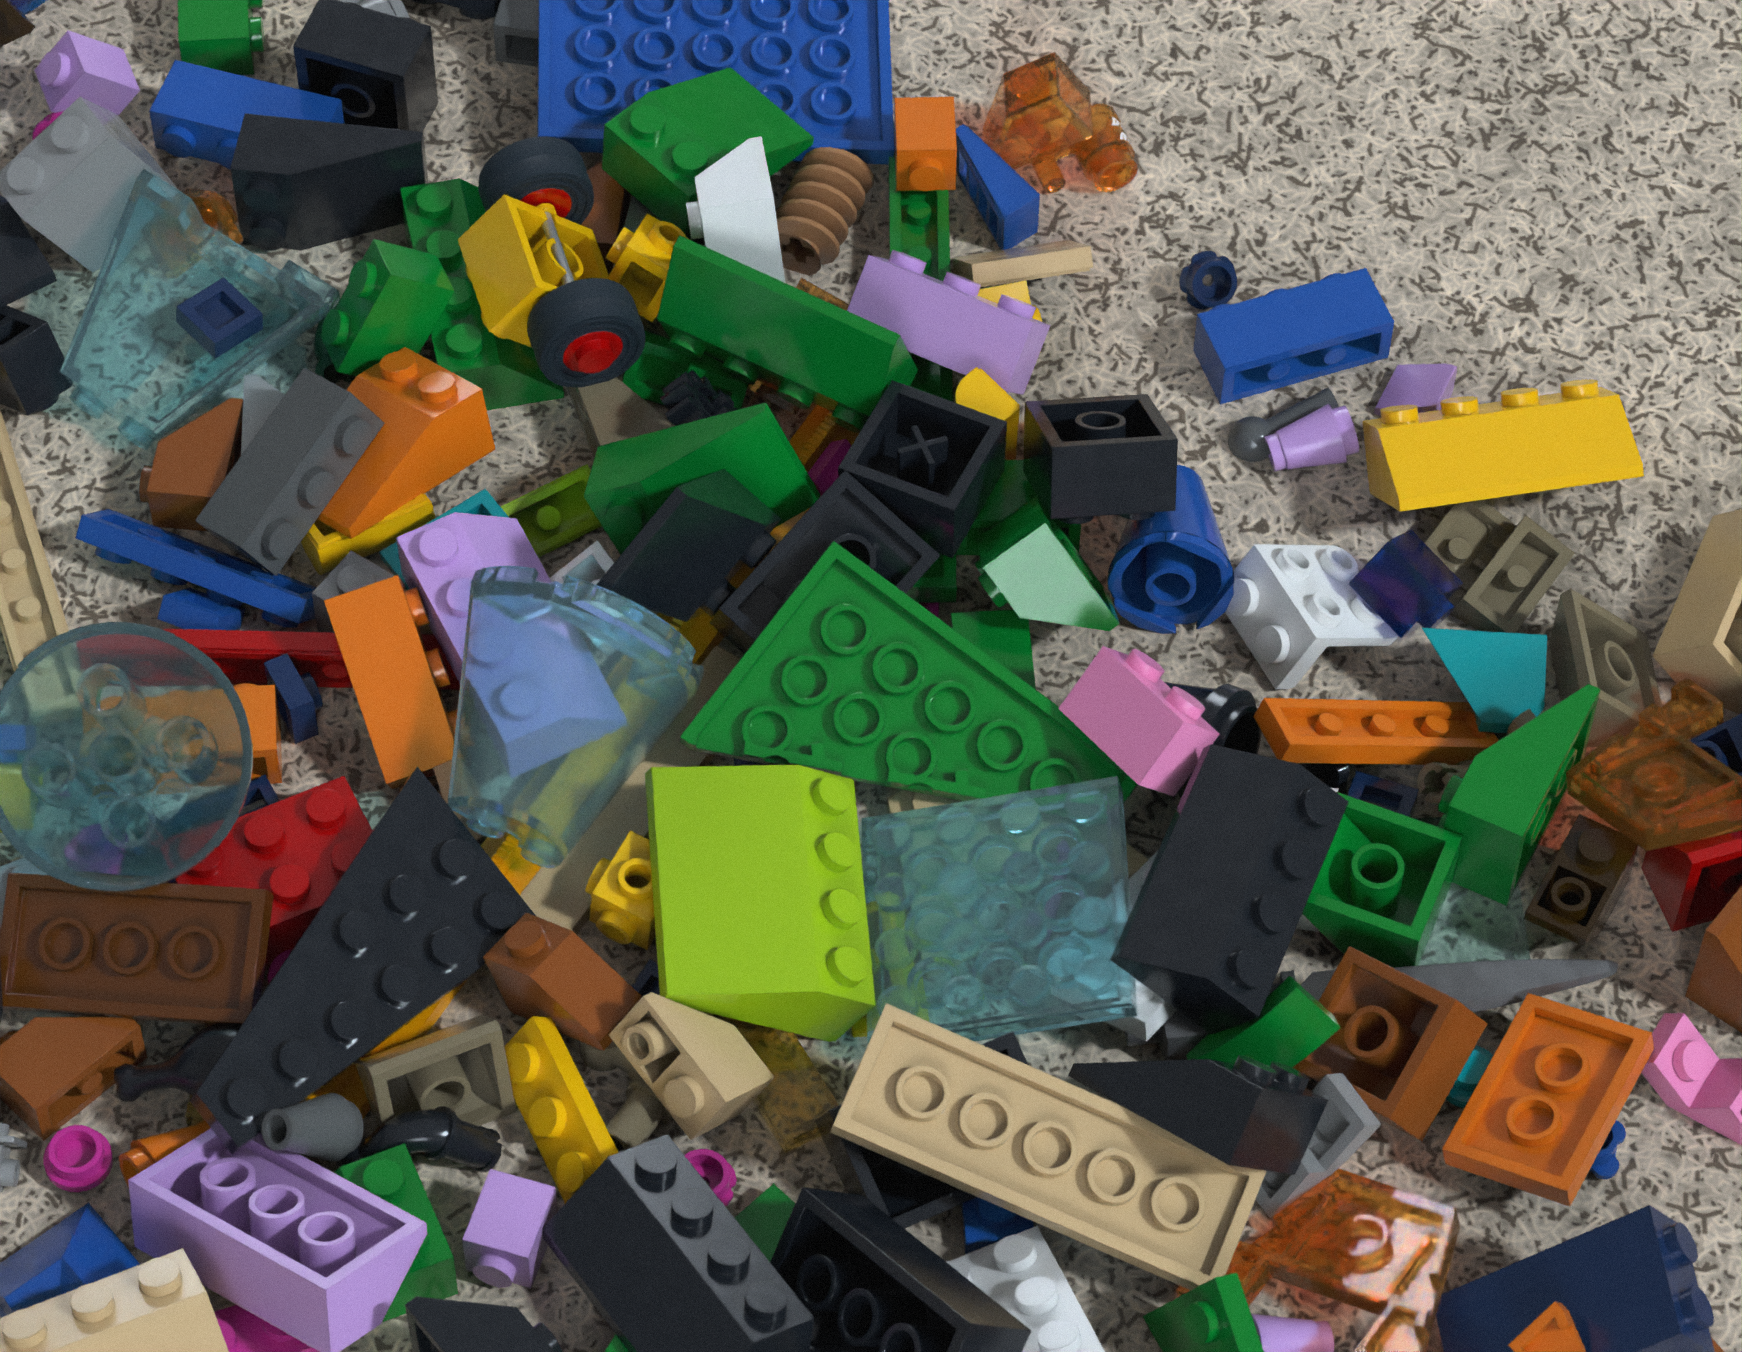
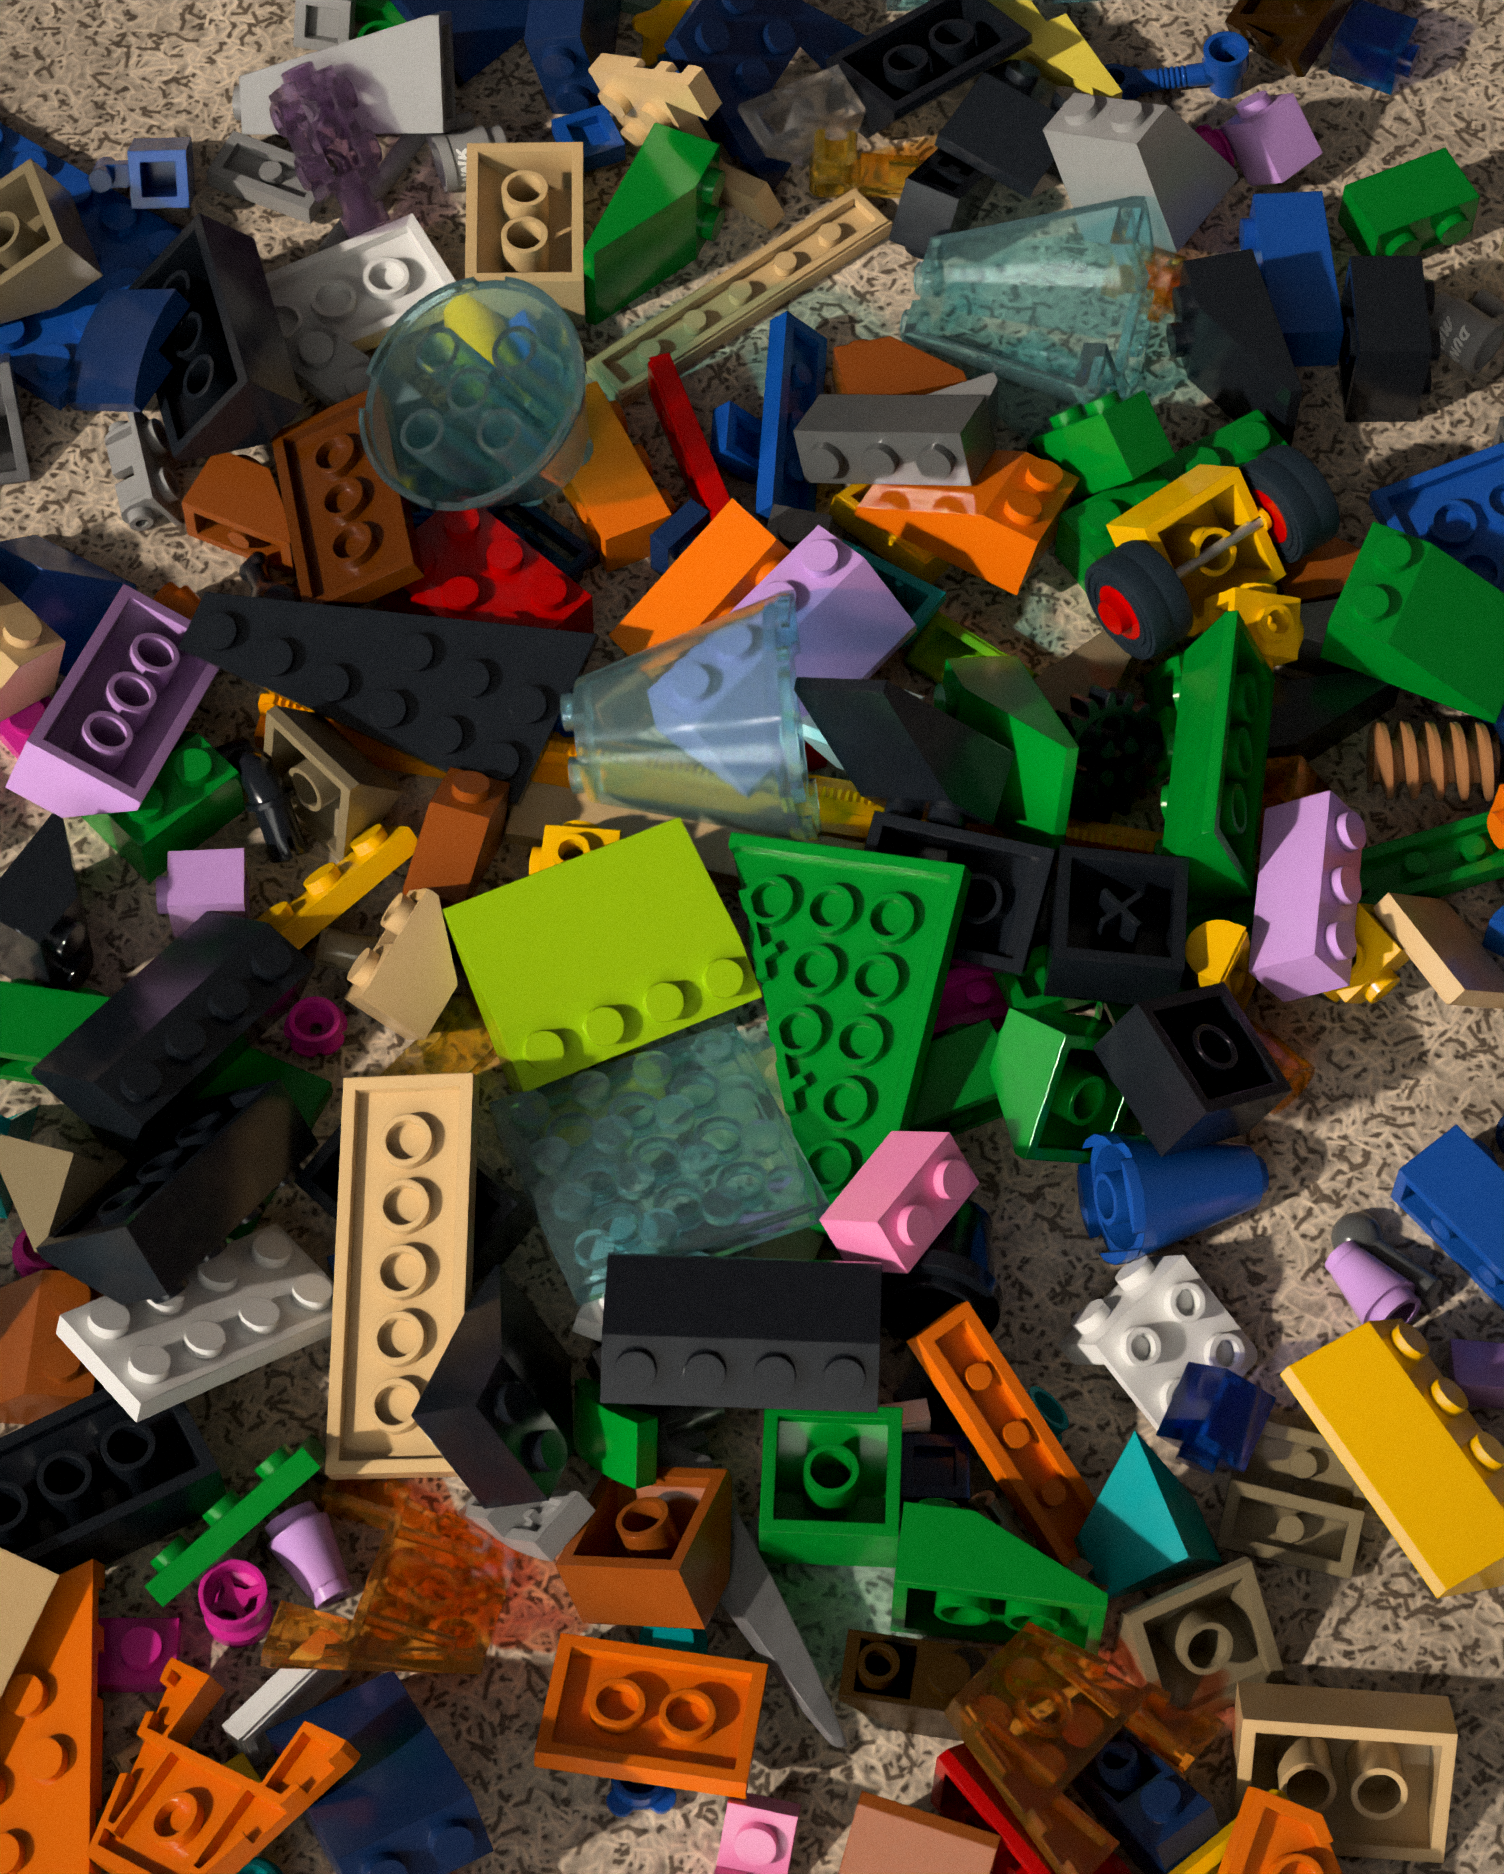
camera: 70 degrees right, 5 degrees up
dark pink plate [43,1125,113,1192] -> none
dark blue plate [176,277,263,359] -> none
dark grey cone [262,1093,364,1162] -> none
white slope [686,136,785,283] -> none

